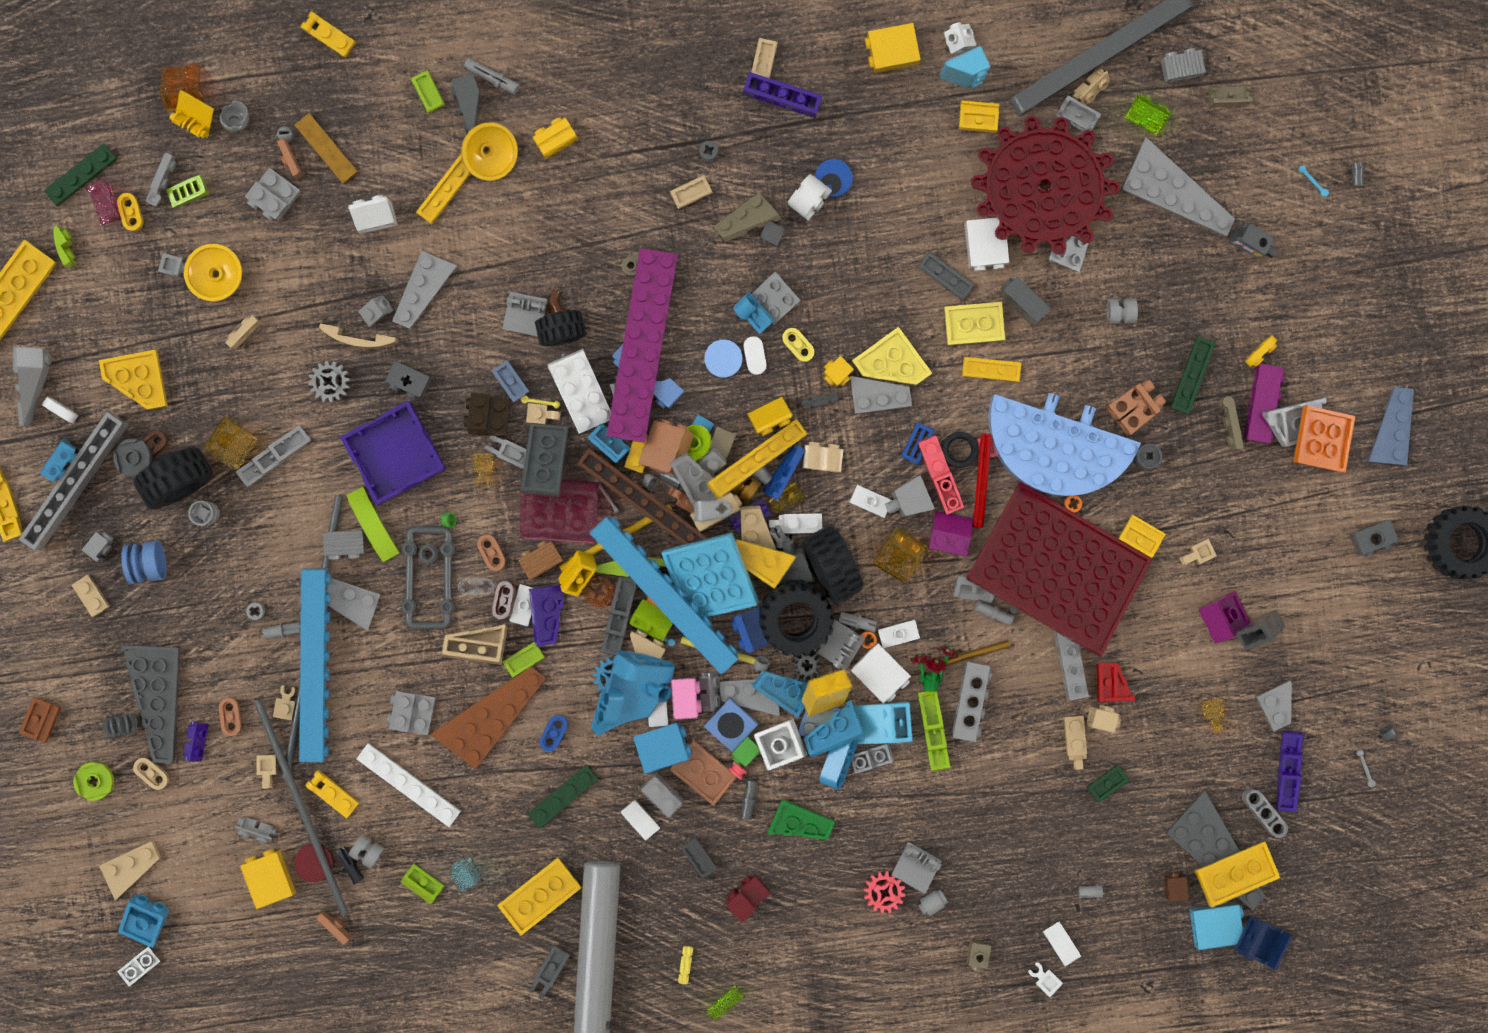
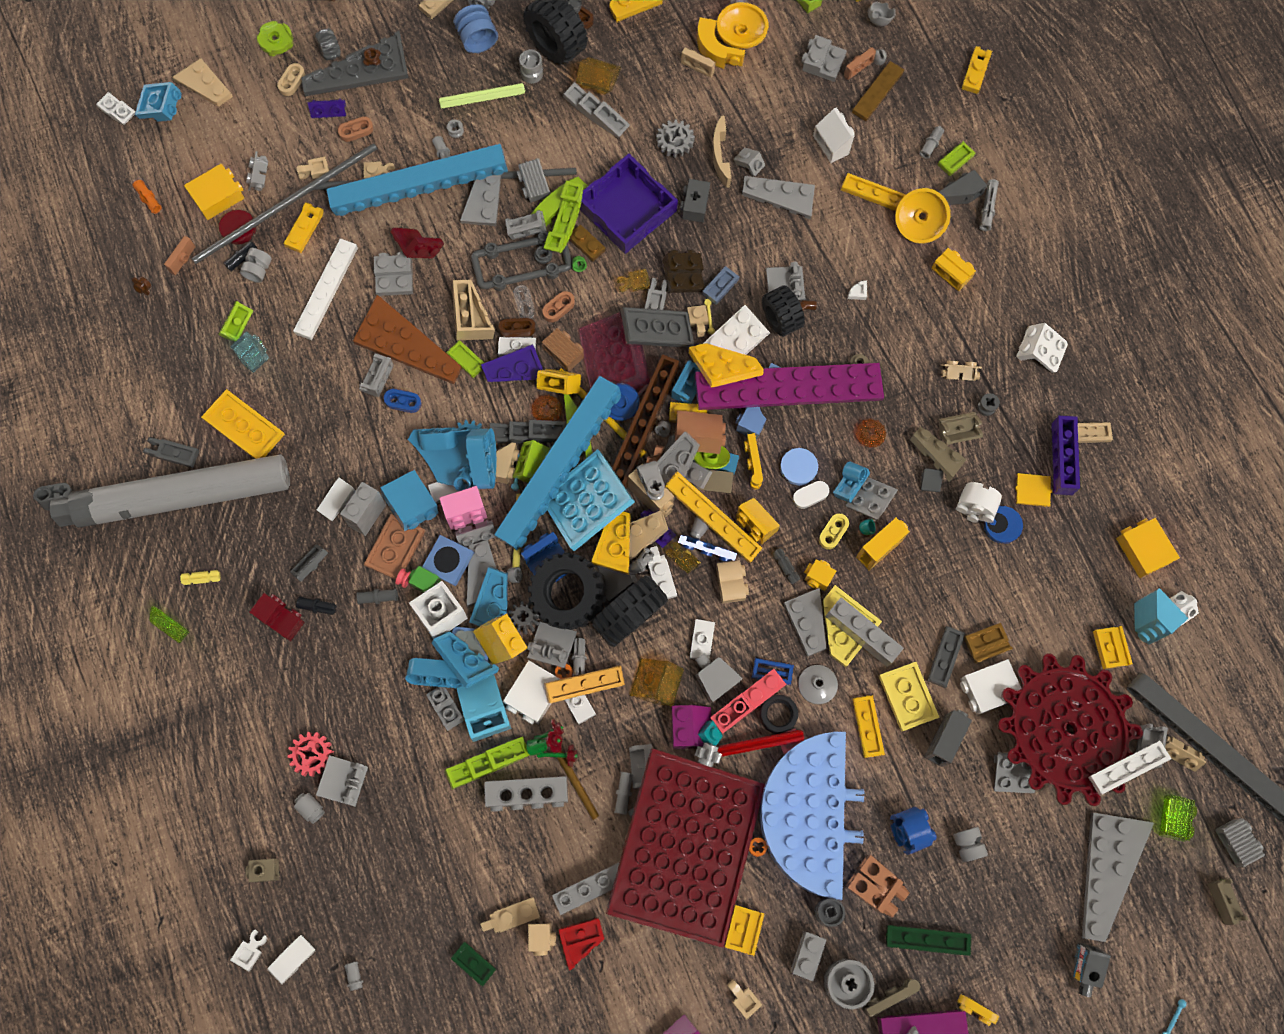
camera: 75 degrees right, 15 degrees down
dark green plate [527,764,599,829] -> none
tan plate [670,175,713,210] -> none
pearl gold wheel [730,477,761,503] -> none
green wing [767,798,835,840] -> none
none -> reddish brown plate [132,277,151,295]
none -> orange pin [133,180,162,214]
none -> black axle [296,596,337,615]
none -> light grey hinge [359,354,394,397]
none -> reddish brown plate [363,48,381,66]
none -> dark red bracket [390,228,444,259]
none -> yellowish green axle [439,83,525,108]
none -> light grey hinge [505,210,547,240]
none -> lime slope [544,181,584,253]
none -> tile [544,665,625,703]
none -> pearl gold plate [569,224,606,262]
none -> blue tile [609,383,640,421]
none -> yellow plate [689,343,764,388]
none -> light grey gear [695,742,722,767]
none -> yellow arch [697,17,745,69]
none -> teal plate [698,720,723,746]
none -> yellow plate [744,433,763,490]
none -> light grey brick [790,931,826,981]
none -> light grey dish [798,665,838,704]
none -> light grey wheel [823,959,874,1009]
none -> light grey brick [825,597,904,667]
none -> white tile [848,281,867,300]
none -> clear orange gear [856,418,887,448]
none -> yellow brick [856,518,910,571]
none -> teal hinge [859,519,876,535]
none -> blue brick [890,807,937,855]
none -> light grey axle [920,126,944,159]
none -> dark tan hinge [939,412,983,445]
none -> tan hinge [941,361,982,381]
none -> pearl gold plate [964,623,1013,664]
none -> yellow piece [1015,473,1052,507]
none -> white bracket [1016,323,1067,373]
none -> white plate [1089,741,1171,796]

